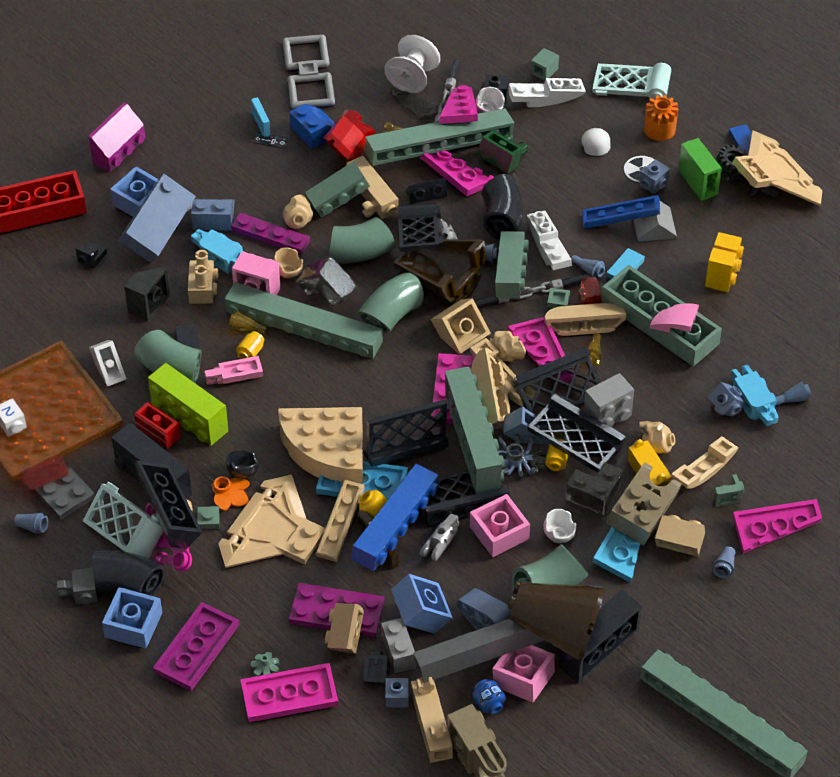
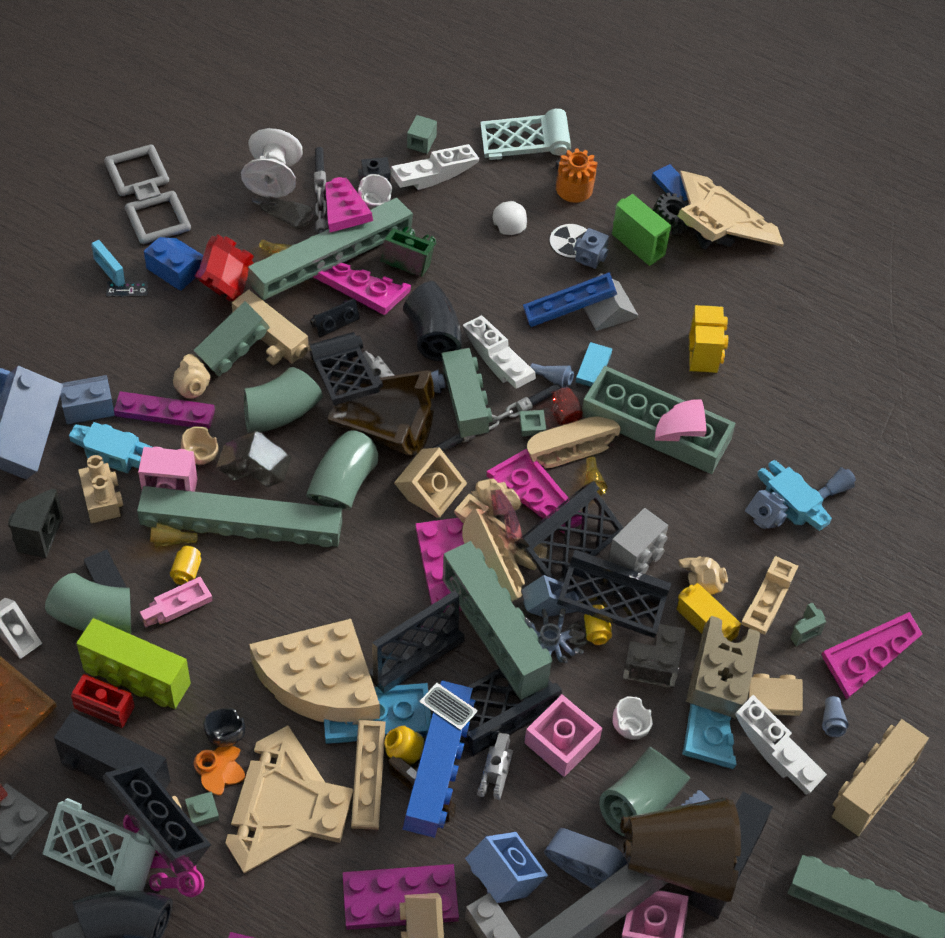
camera: 20 degrees left, 5 degrees up
none -> sticker [420,683,478,730]
none -> clear pink slope [490,489,522,539]
none -> white slope [735,695,827,795]
none -> tan brick [832,719,929,837]

